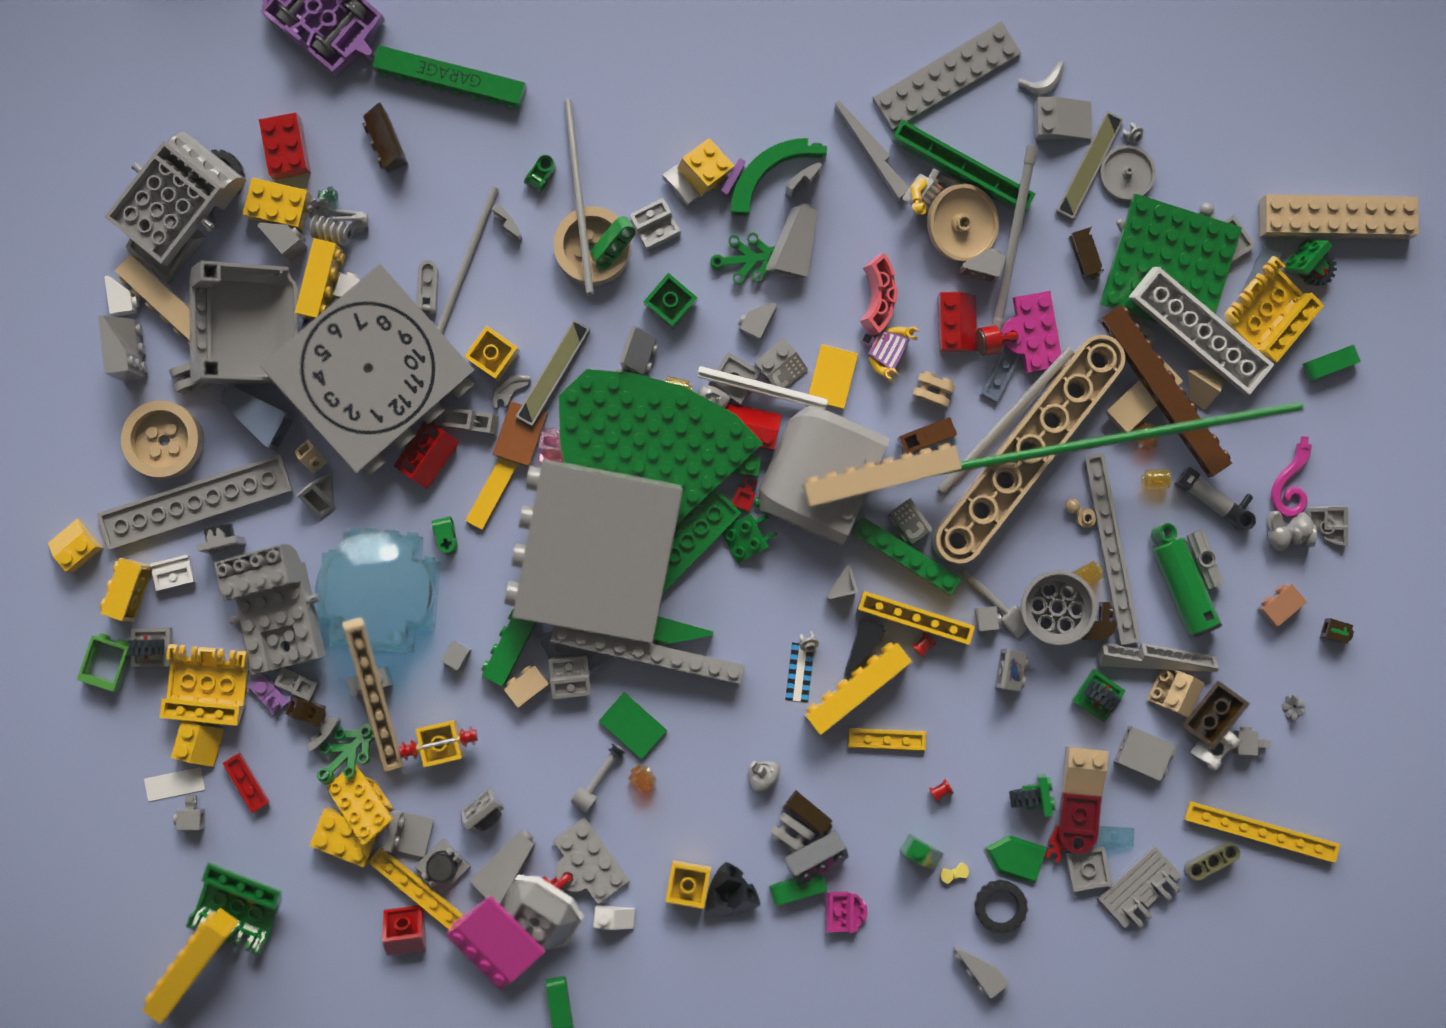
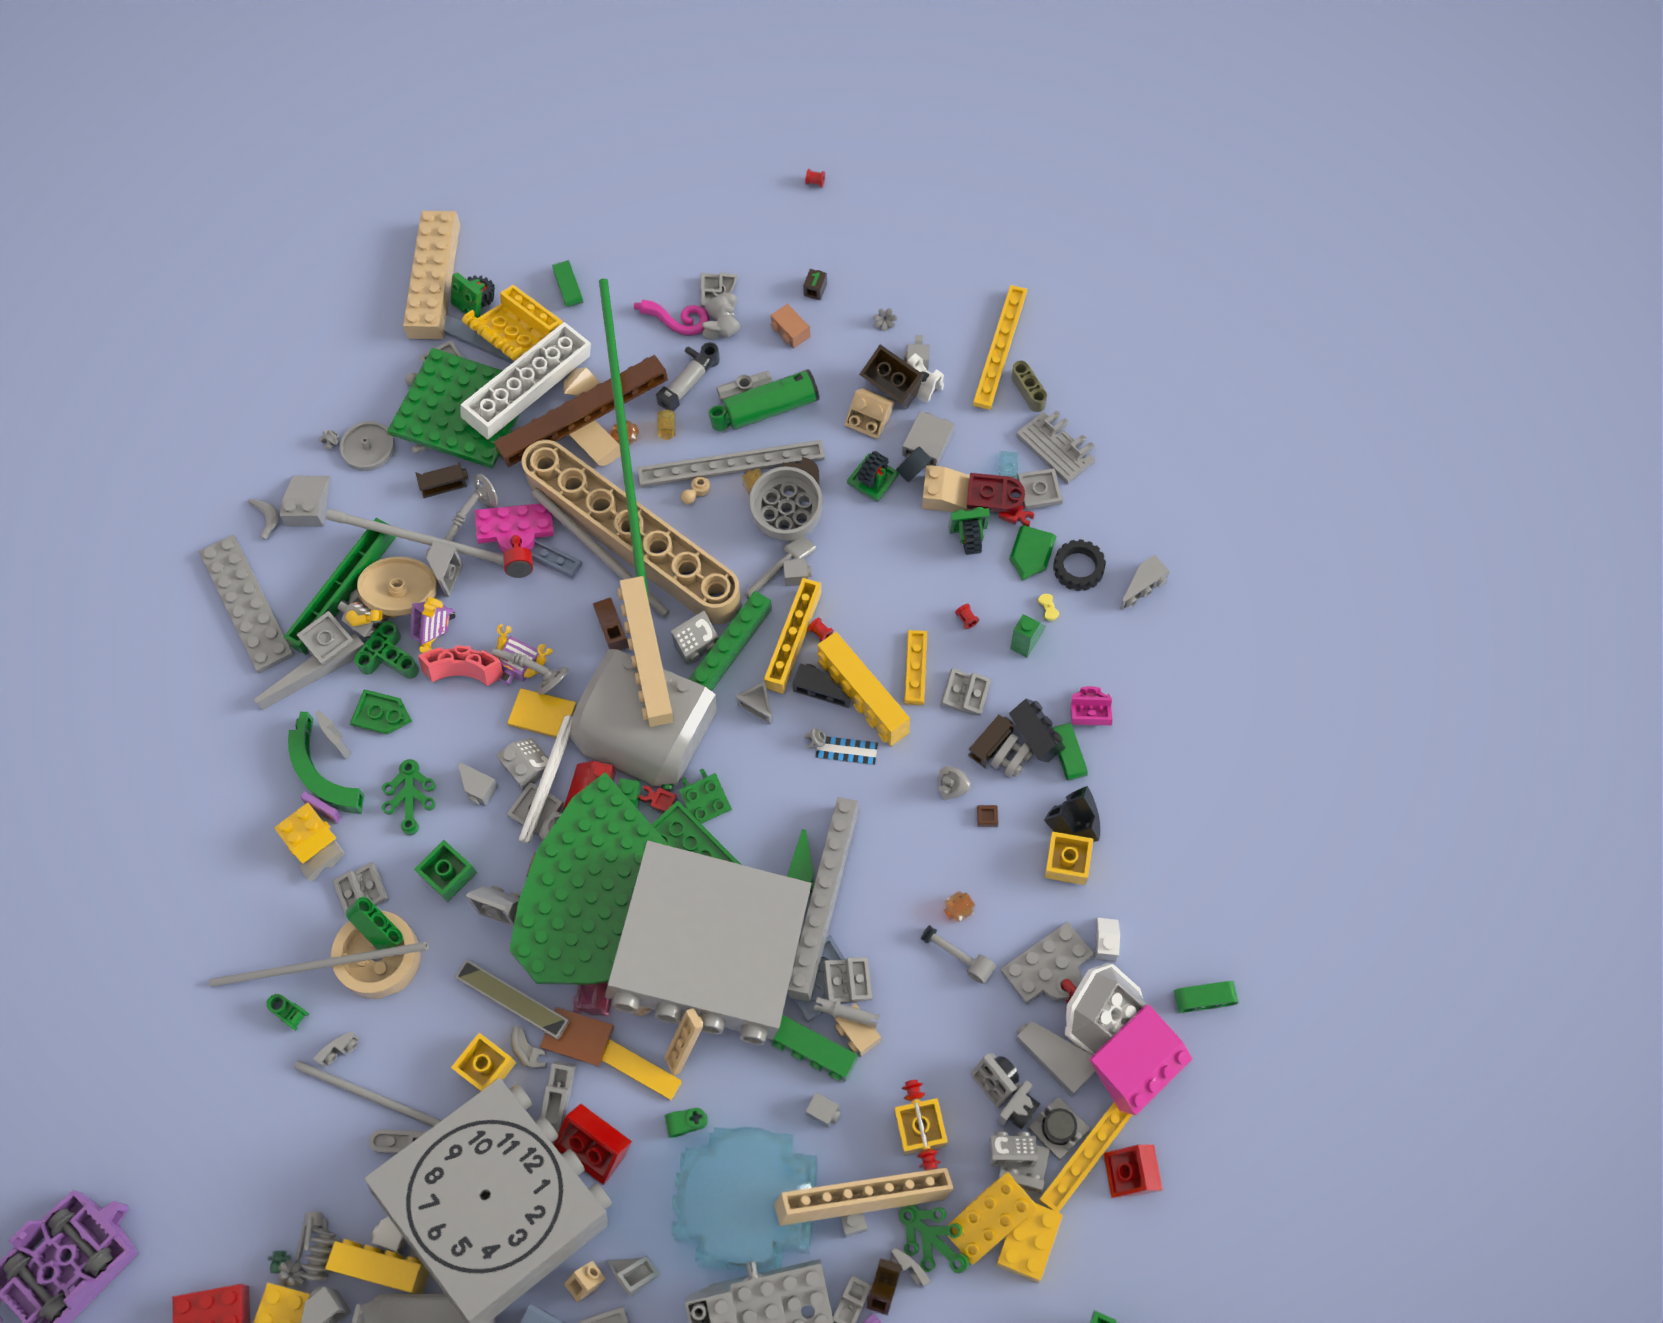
camera: 85 degrees left, 20 degrees down
dark brown slope [362,102,408,173] -> none
green brick [372,45,527,110] -> none
green tile [599,692,667,759] -> none
light grey slope [766,203,818,279] -> none
tan brick [912,371,956,408] -> none
red slope [937,292,978,353] -> none
light grey slope [995,649,1029,692] -> none
olive tile [1055,111,1124,220] -> none
light grey slope [1097,642,1219,672] -> none
none -> light grey bracket [297,611,354,666]
none -> green tile [350,689,412,735]
none -> green beam [354,621,419,679]
none -> torso [410,597,456,654]
none -> light grey dish [445,474,498,541]
none -> light grey dish [492,648,569,695]
none -> tan plate [664,1008,703,1075]
none -> light grey pin [814,997,880,1028]
none -> black wheel [896,447,931,482]
none -> light grey slope [940,668,991,715]
none -> reddish brown tile [977,805,998,827]
none -> light grey slope [989,1132,1038,1167]
none -> light grey piece [997,1081,1040,1130]

